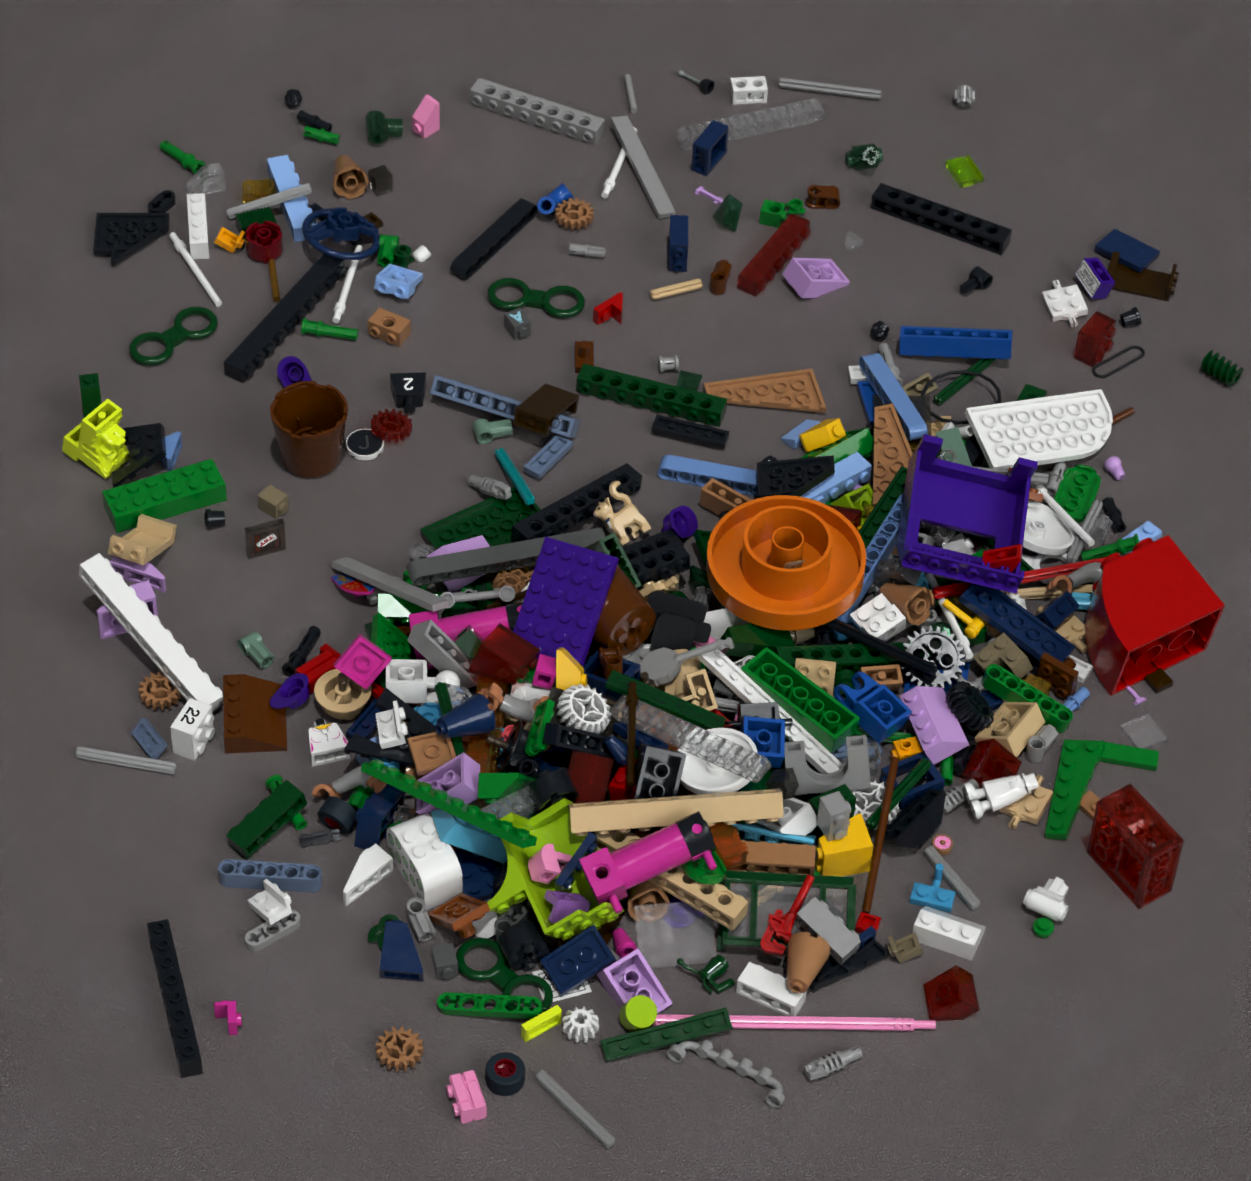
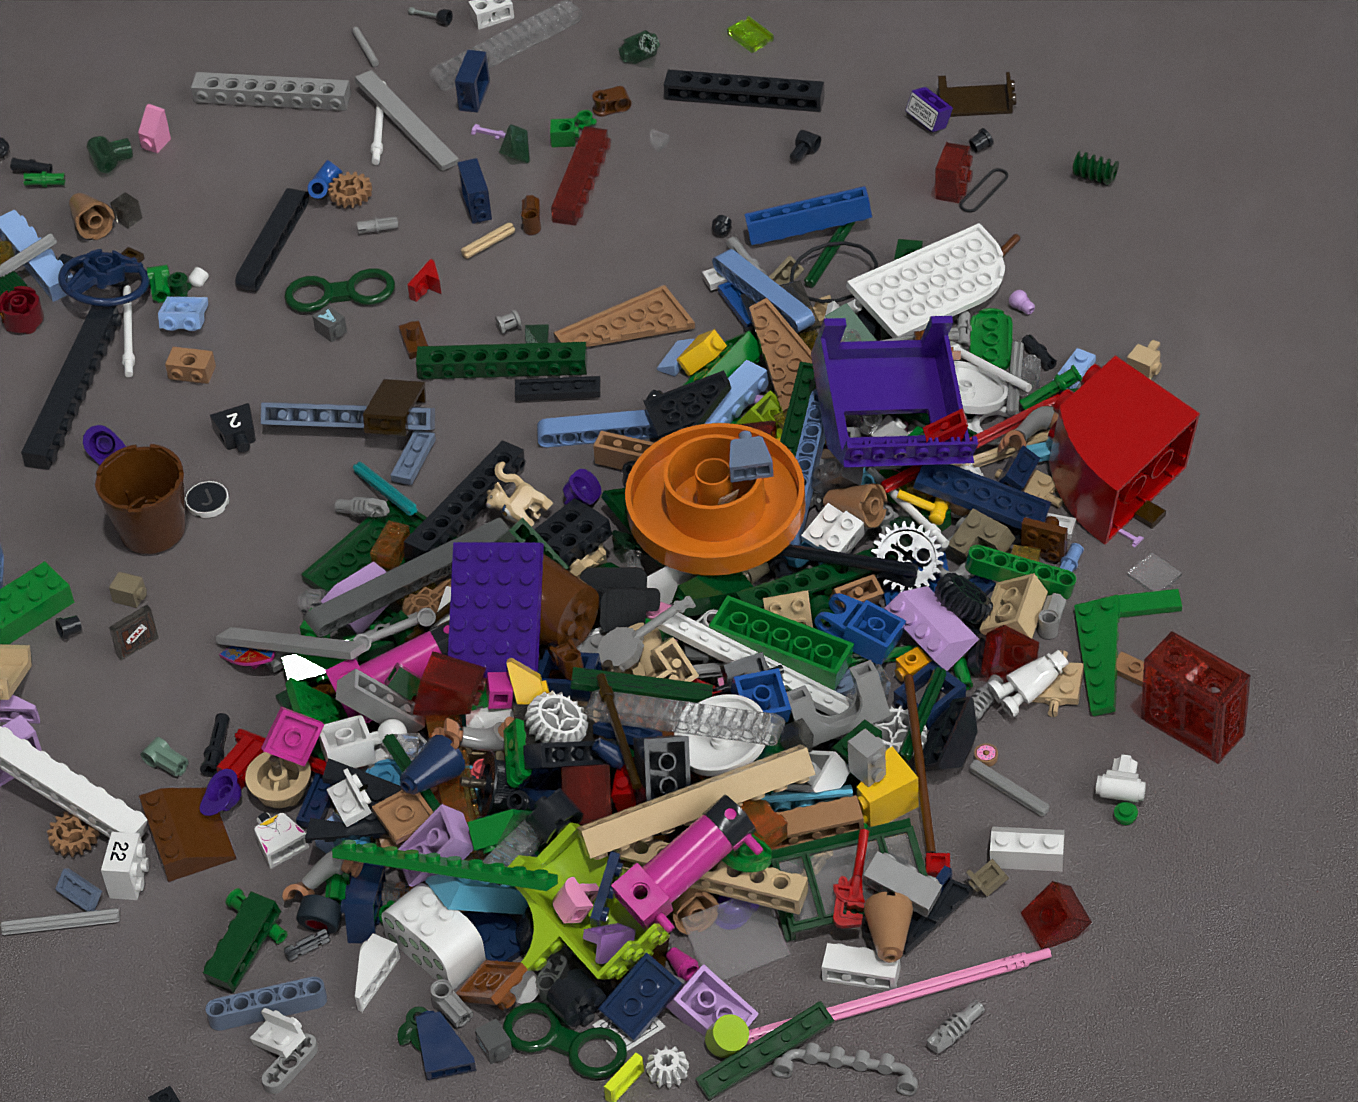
camera: 10 degrees left, 0 degrees up
pearl gold bar [268,259,280,302] -> none
green pin [301,318,359,341] -> none
clear red gear [370,409,412,443] -> none
green beam [437,992,543,1019] -> none
sand green piece [472,419,513,444] -> none
dark green piece [677,954,735,995] -> none
lavender slope [782,258,850,299] -> none
dark azure plate [909,864,956,913] -> none
white plate [1042,280,1088,328] -> none
dark blue tile [1095,229,1160,273] -> none
none -> clear orange brick [370,520,410,572]
none -> sand blue torso [729,431,774,482]
none -> tan brick [1127,340,1162,379]

